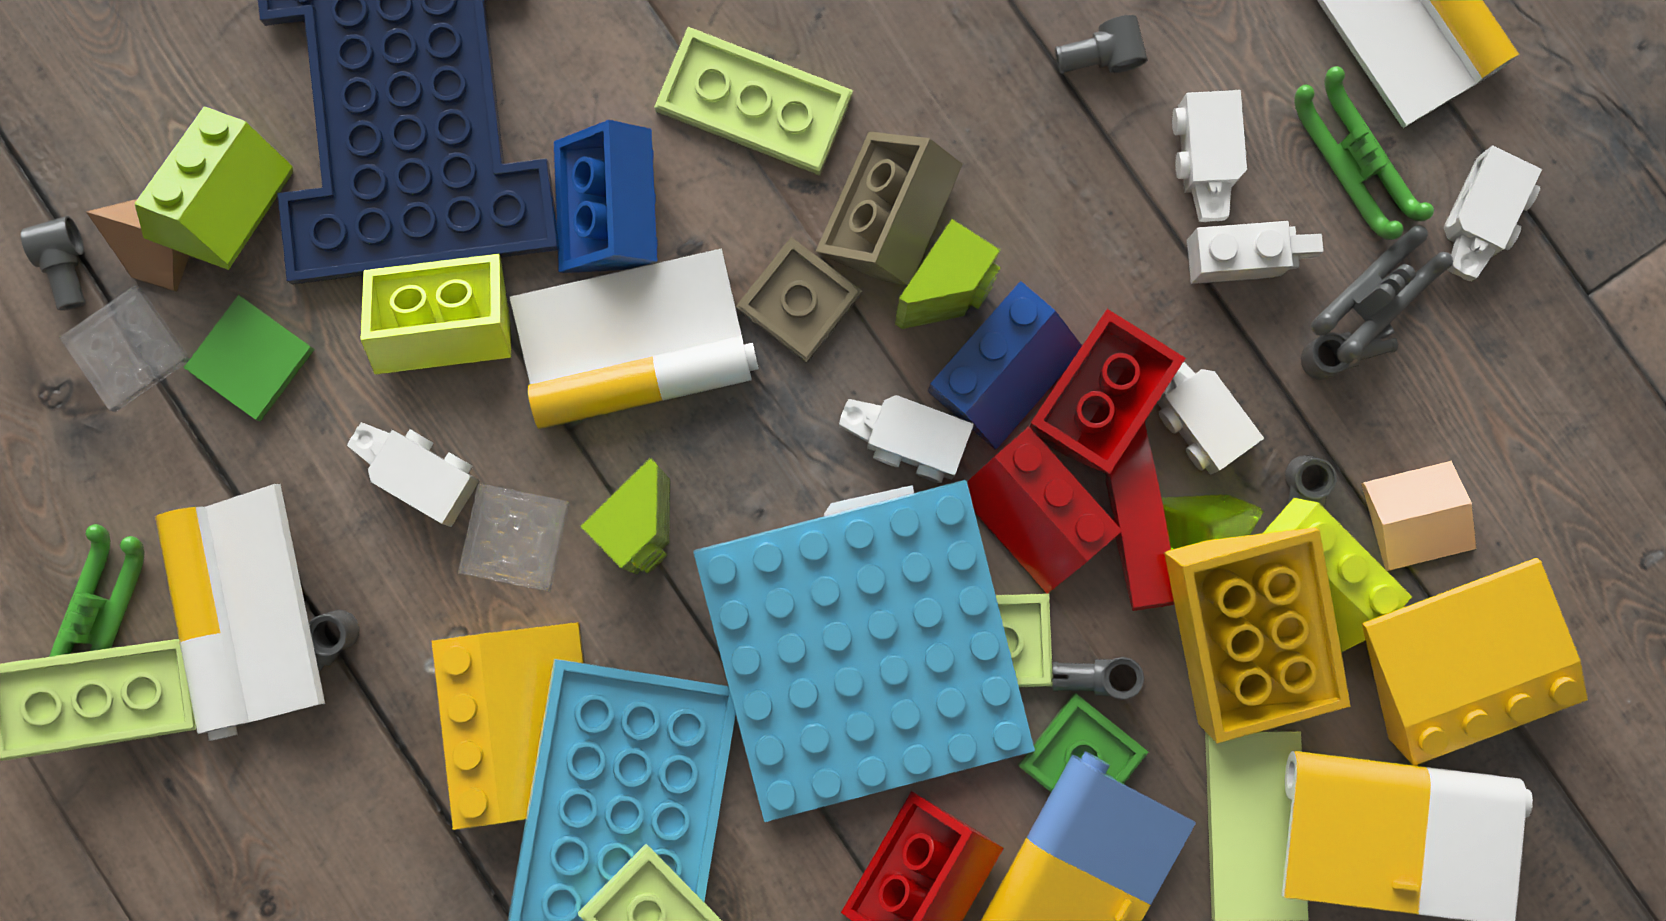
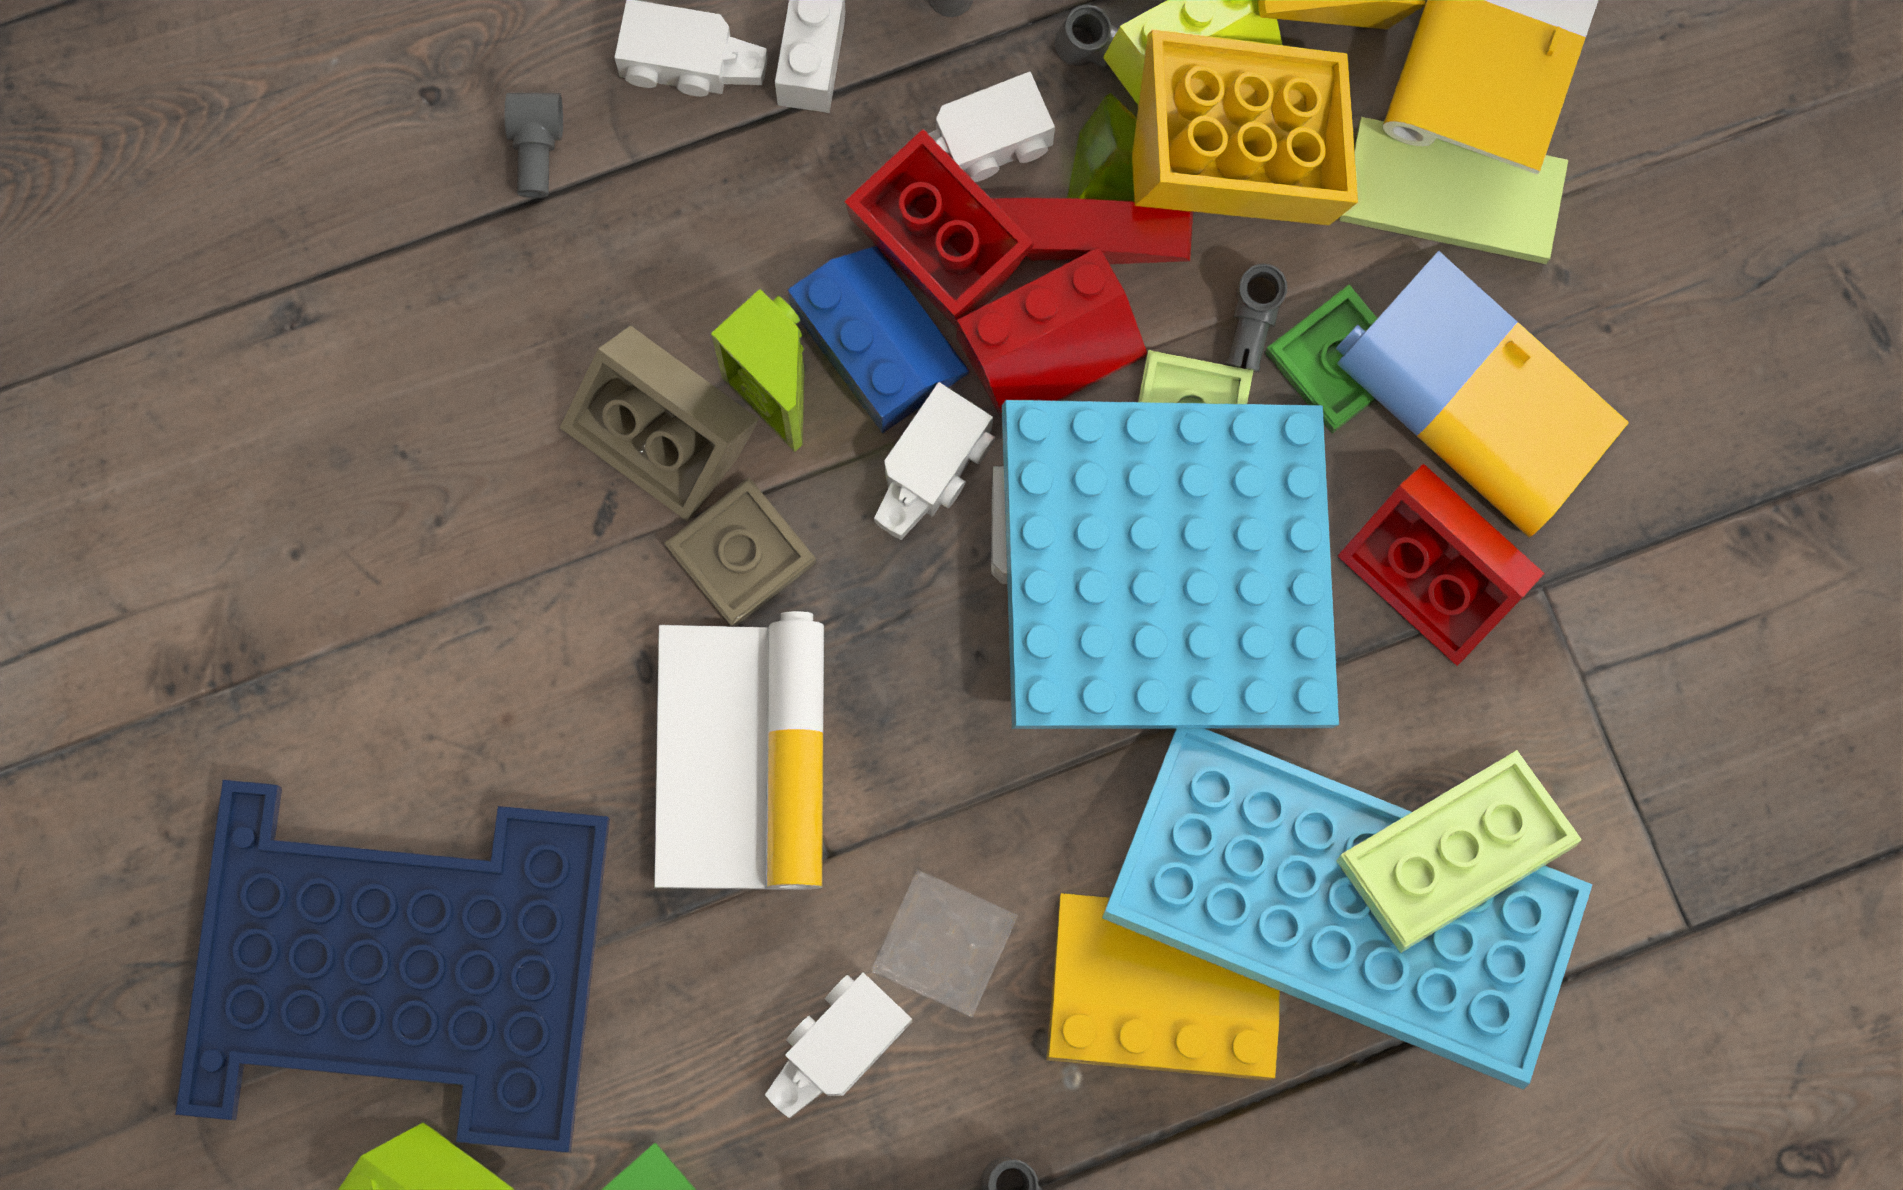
camera: 80 degrees left, 5 degrees down
neon yellow slope [361,254,511,374] -> none
blue slope [554,120,658,273] -> none
lime slope [580,458,670,575] -> none
yellowish green tile [654,27,853,175] -> none

